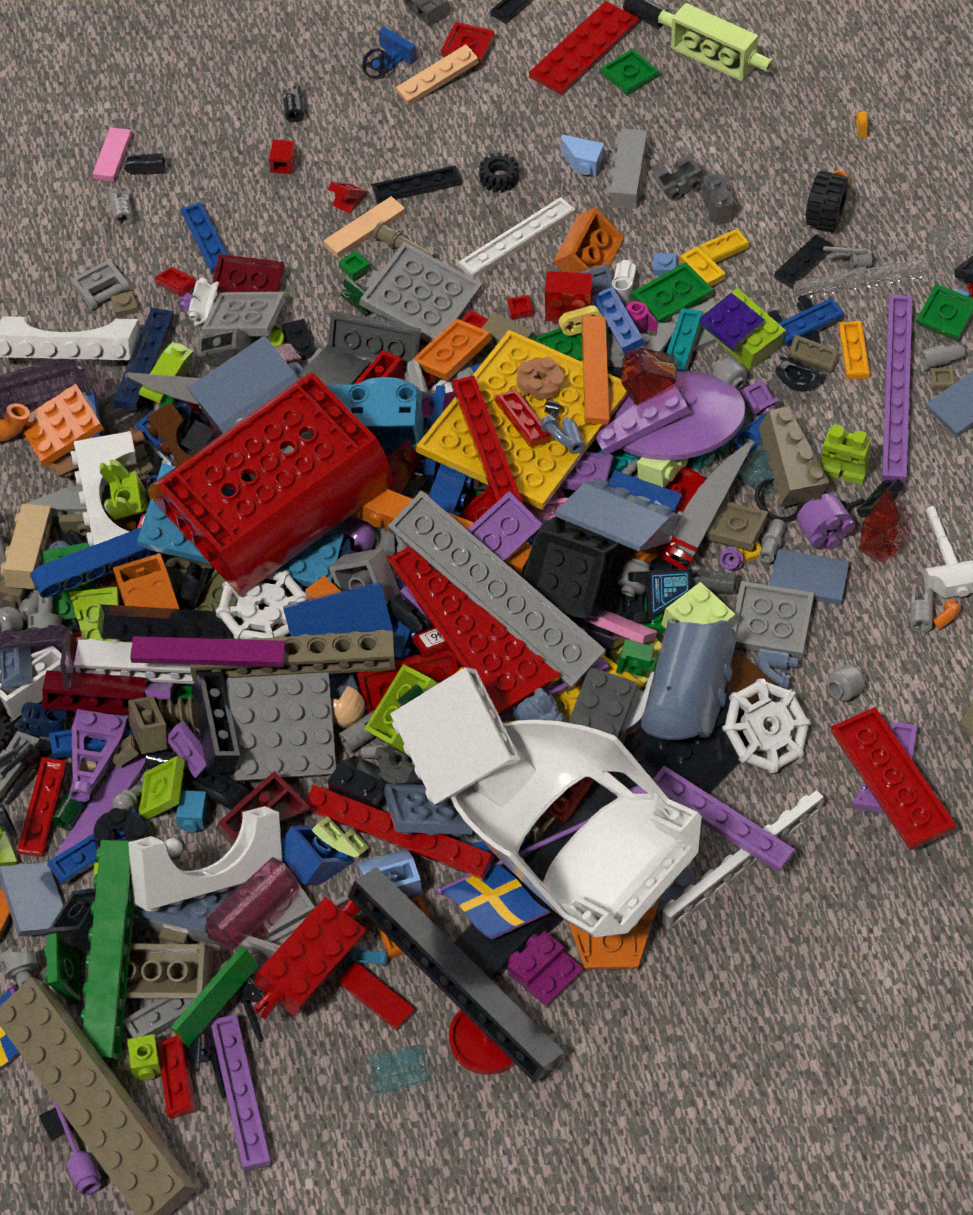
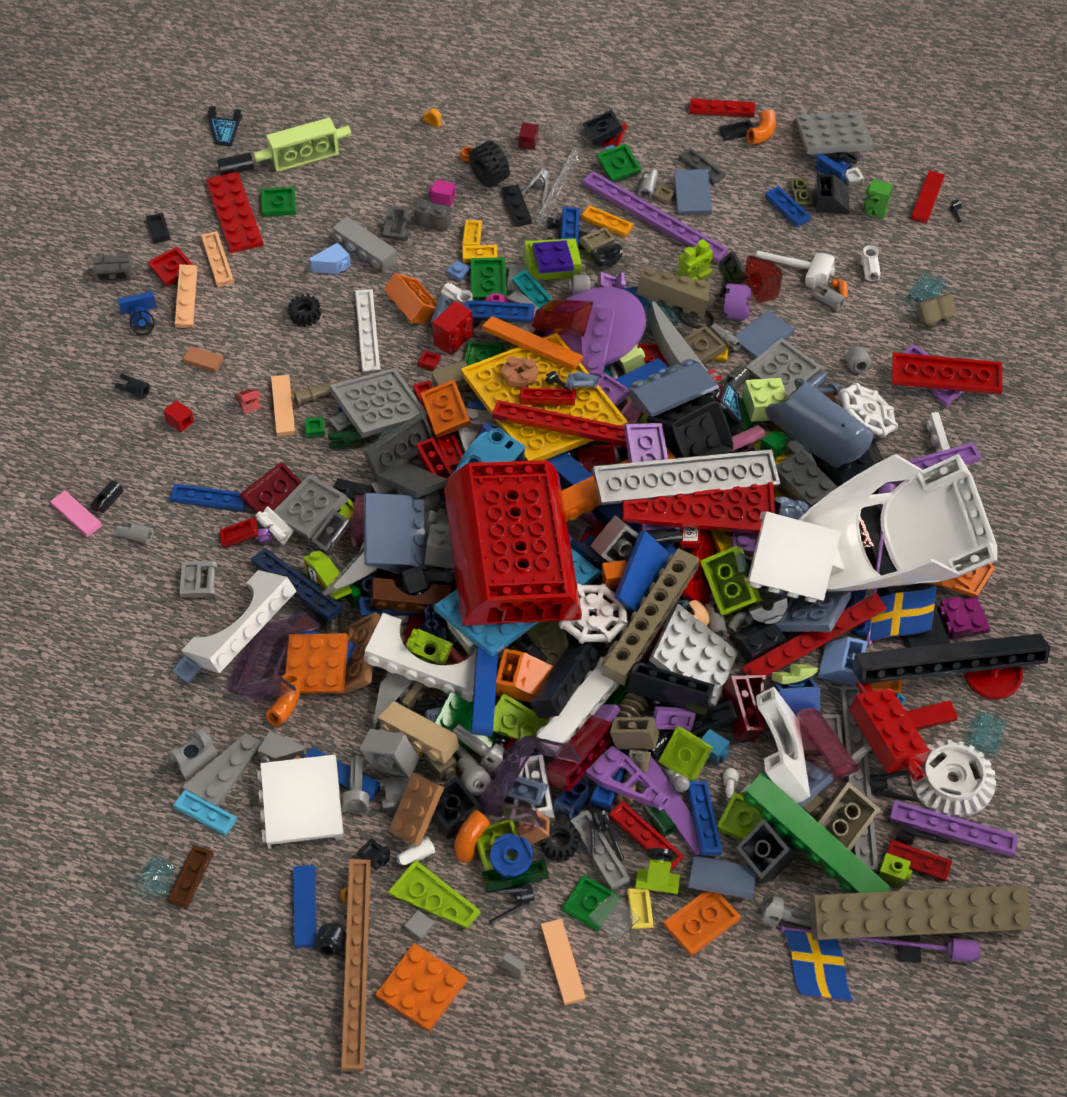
camera: 60 degrees left, 0 degrees up
green plate [44,933,81,1004] -> none
black plate [93,808,145,850] -> none
dark tan plate [110,291,138,318] -> none
magenta tile [130,637,286,667] -> none
green tile [170,946,259,1046] -> none
black tile [371,165,462,204] -> none
light grey hinge [405,359,429,399] -> none
light yellow beam [559,305,603,336] -> none
medium lavender plate [720,547,743,570] -> none
none -> nougat tile [183,346,224,373]
none -> light nougat tile [201,231,234,287]
none -> dark pink brick [429,179,456,207]
none -> dark red brick [519,122,539,150]
none -> blue plate [852,620,871,636]
none -> white gear [910,740,996,818]

